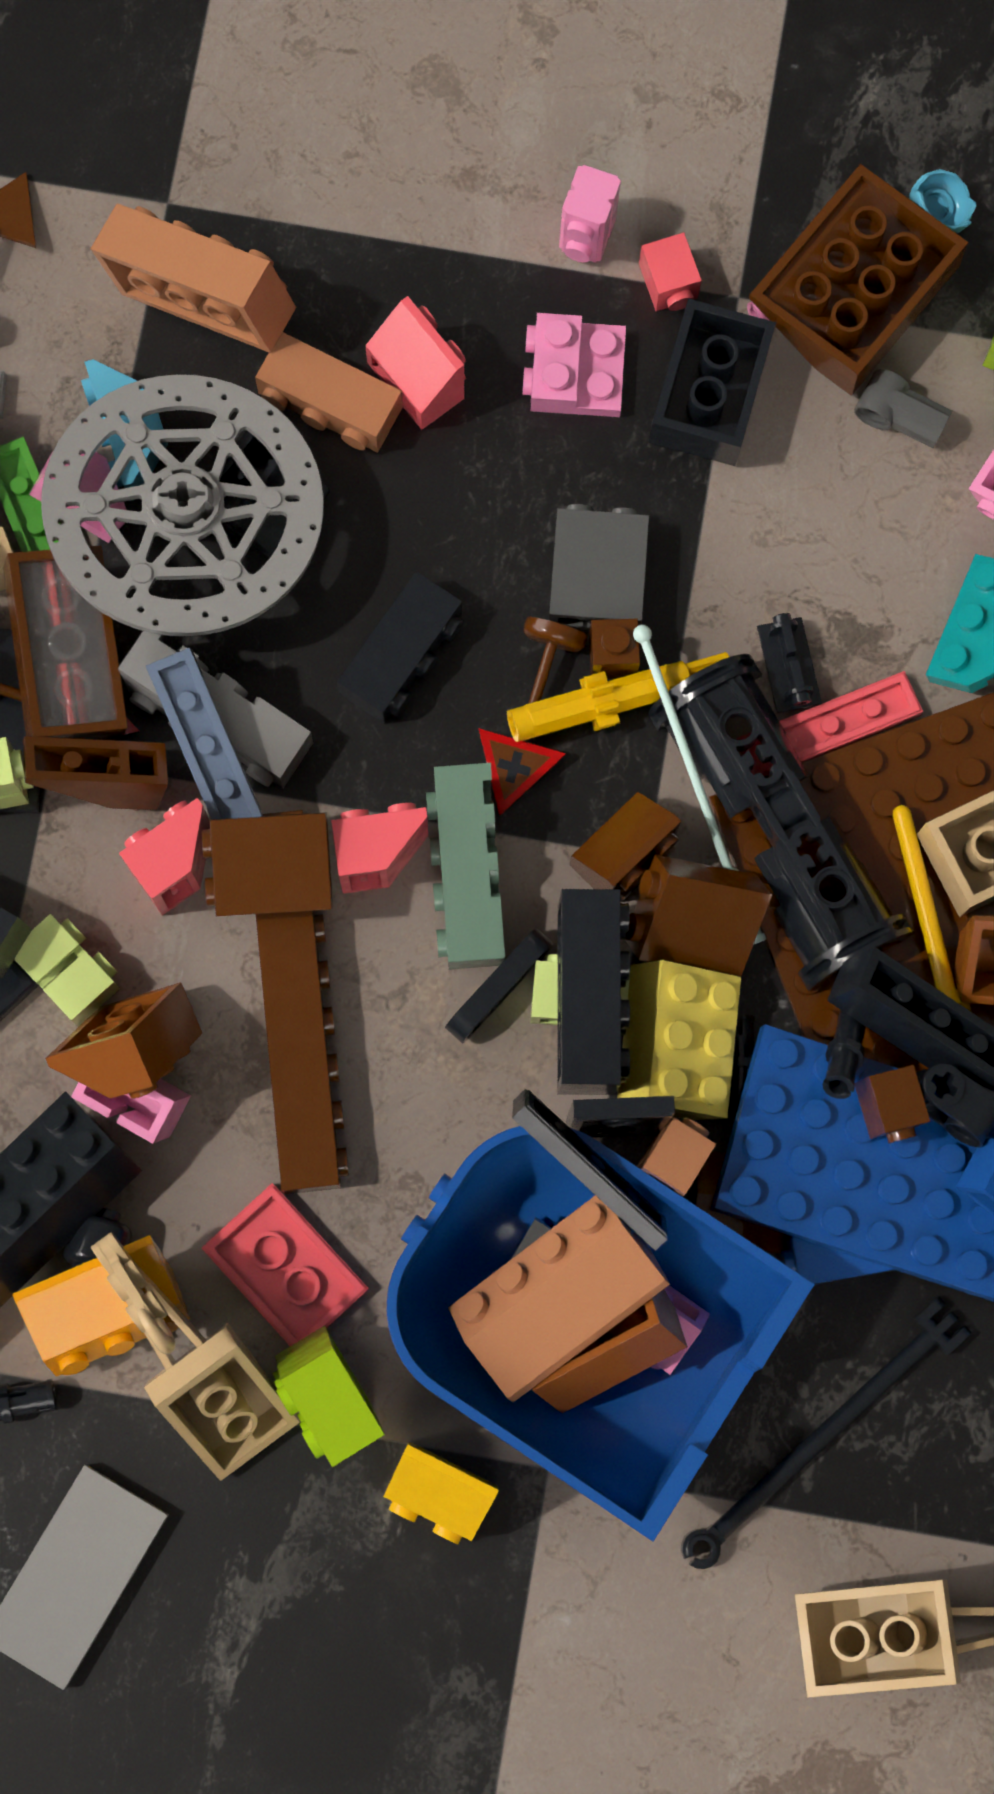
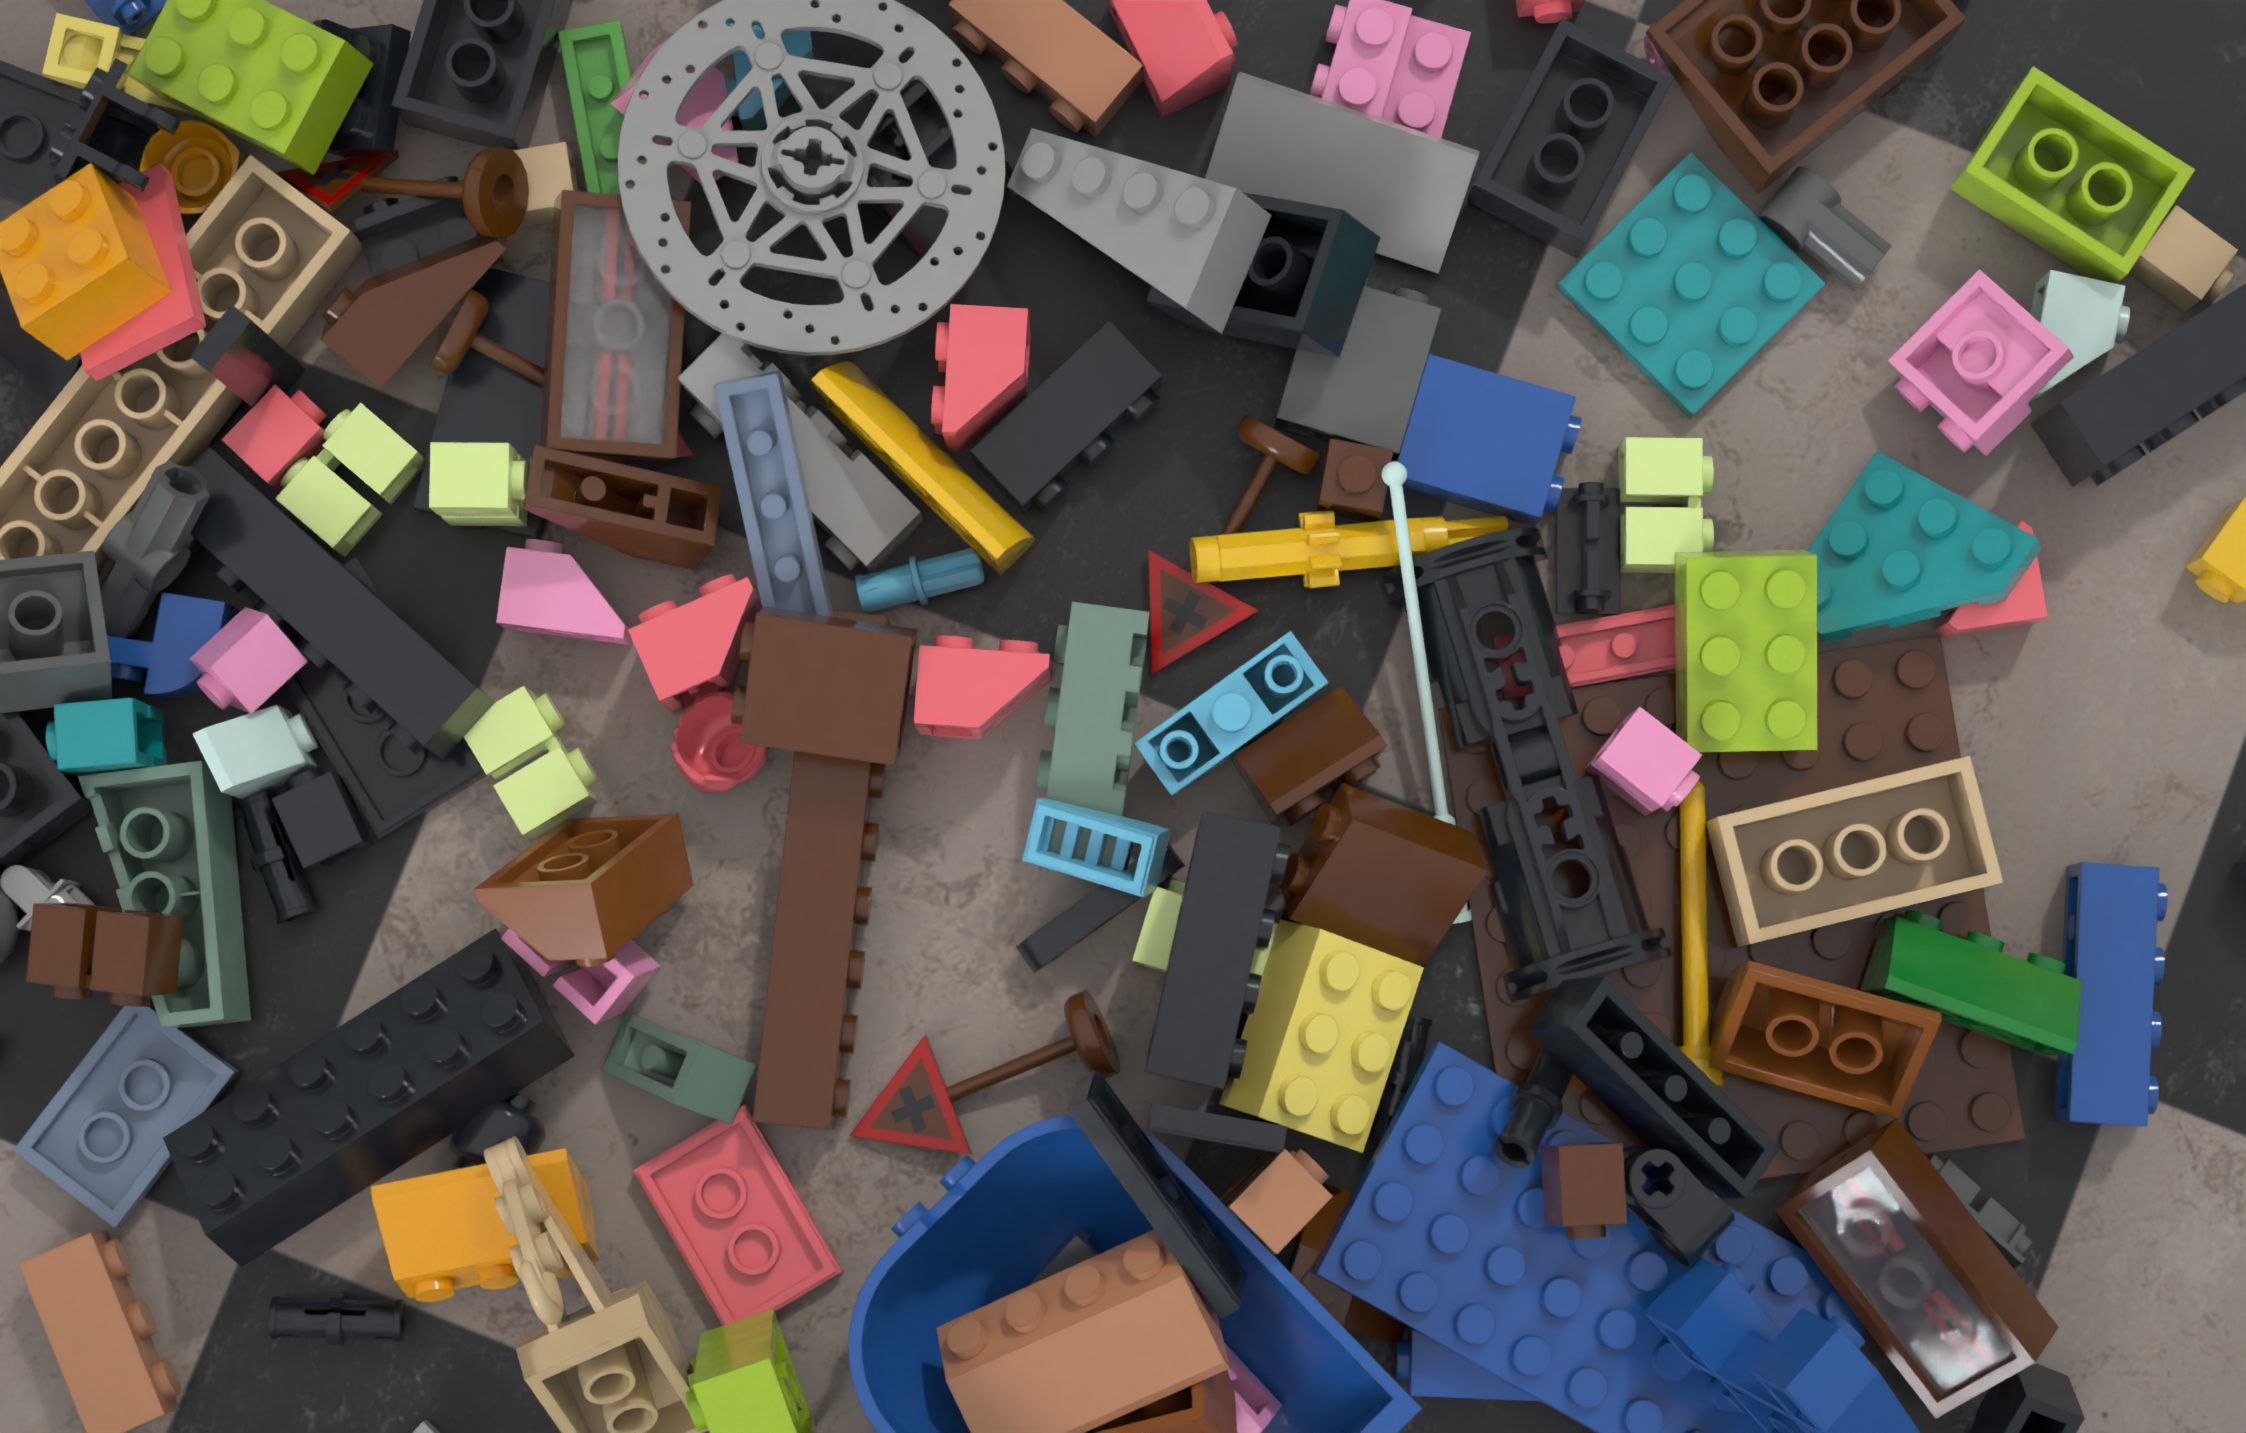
camera: 15 degrees right, 5 degrees up
none -> bright pink slope [496,539,632,646]
none -> sand green slope [601,1011,756,1125]
none -> coral hair [670,691,770,793]
none -> yellow slope [811,361,1036,576]
none -> reddish brown piece [849,989,1120,1155]
none -> medium azure axle [855,548,984,614]
none -> coral slope [931,304,1031,454]
none -> light grey wedge [1007,128,1271,334]
none -> medium azure slope [1022,797,1171,897]
none -> medium azure slope [1134,631,1328,797]
none -> black brick [1146,192,1381,358]
none -> light grey tile [1205,72,1480,274]
none -> blue brick [1396,354,1582,527]
none -> teal plate [1556,152,1826,419]
none -> bright pink piece [1585,706,1702,816]
none -> yellowish green piece [1618,437,1714,573]
none -> lime brick [1675,550,1817,752]

